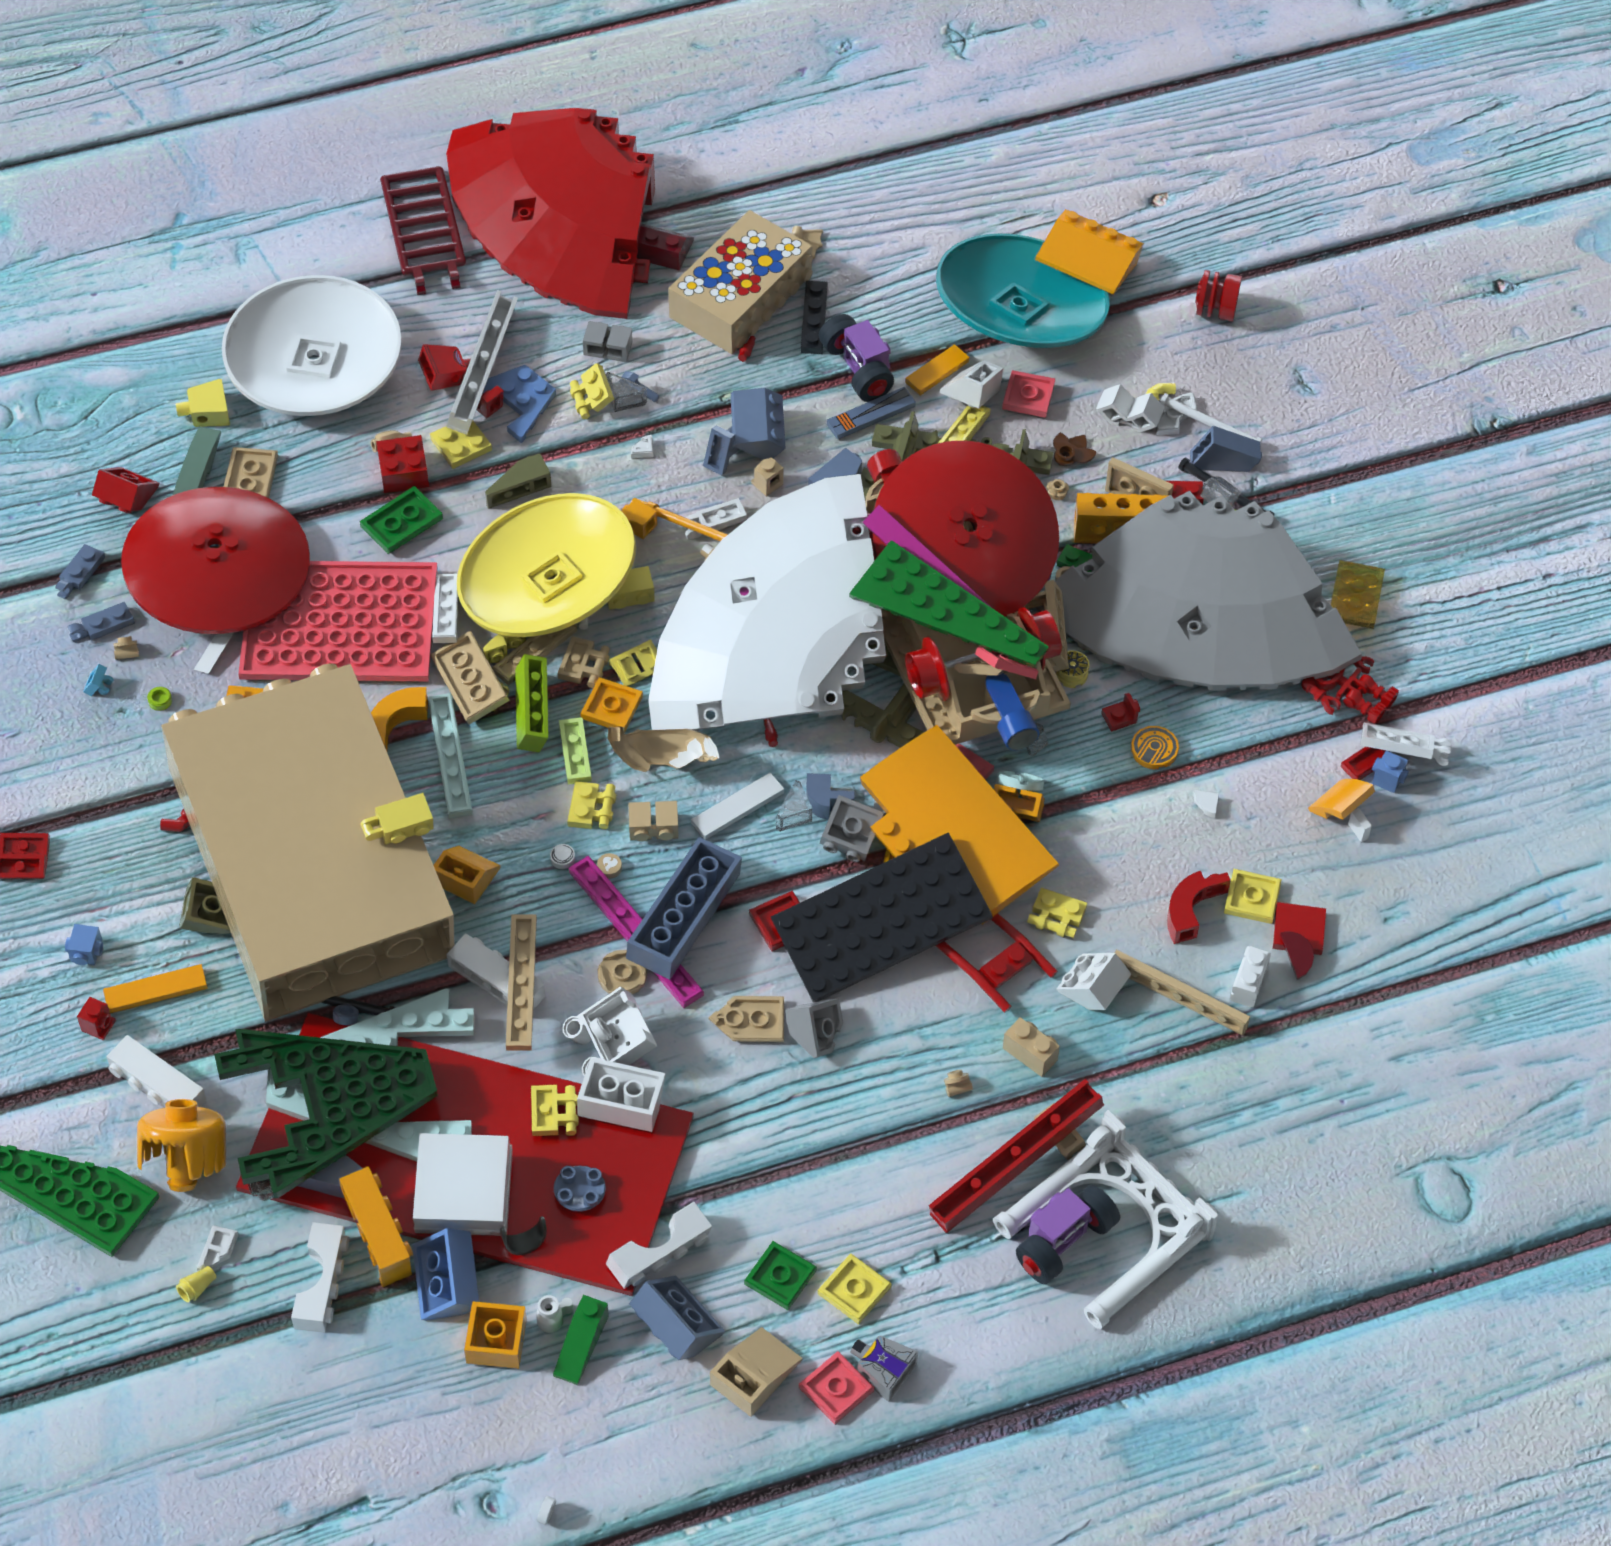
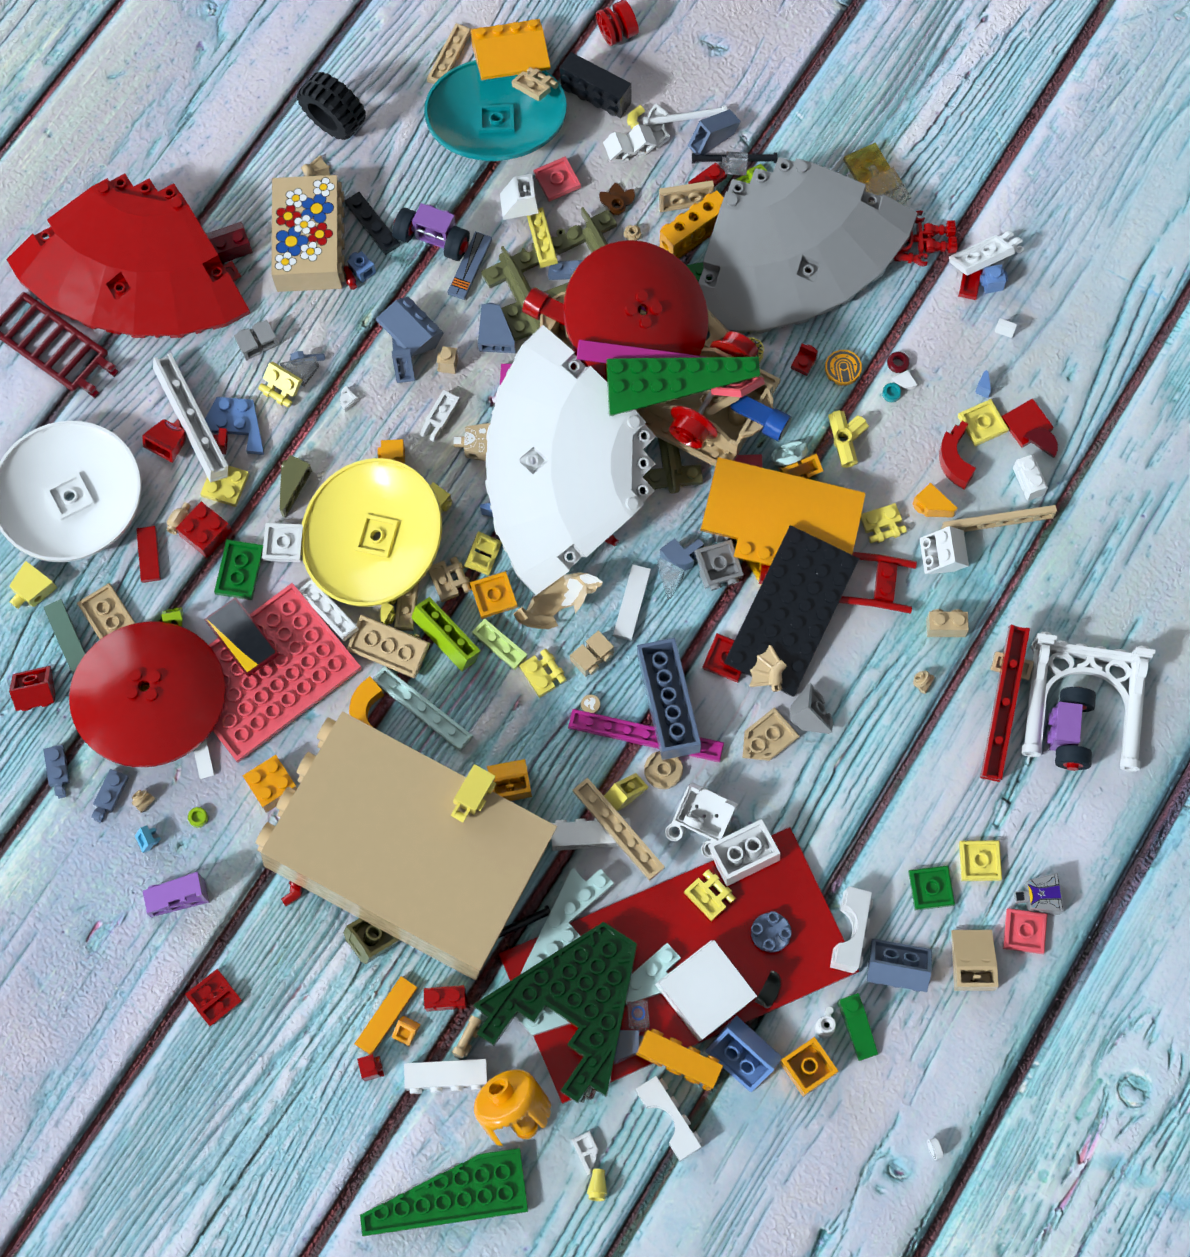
camera: 35 degrees left, 15 degrees up
medium blue brick [65,924,103,965] -> none
sand blue tile [333,1004,359,1025] -> none
white tile [550,844,575,869] -> none
light orange bar [631,498,728,541] -> none
light orange tile [905,344,970,396] -> none
light orange slope [1308,779,1375,820] -> none
none -> red tile [136,526,161,583]
none -> medium lavender wedge [143,872,209,917]
none -> lime tile [161,607,184,626]
none -> black slope [204,597,280,677]
none -> white plate [262,523,303,562]
none -> black tyre [297,72,366,140]
none -> medium blue brick [347,251,376,283]
none -> light orange slope [392,1016,420,1046]
none -> red brick [424,985,467,1012]
none -> tan tile [427,23,471,84]
none -> tan plate [452,1015,482,1060]
none -> tan plate [512,67,559,101]
none -> black brick [560,52,632,119]
none -> light yellow slope [604,773,648,811]
none -> clear brick [627,1000,650,1032]
none -> tan arm [749,645,787,692]
none -> light yellow piece [828,410,869,468]
none -> clear plate [865,164,911,205]
none -> teal tile [882,383,901,402]
none -> dark red piece [887,352,910,373]
none -> light orange slope [913,483,958,517]
none -> medium blue slope [975,370,991,398]

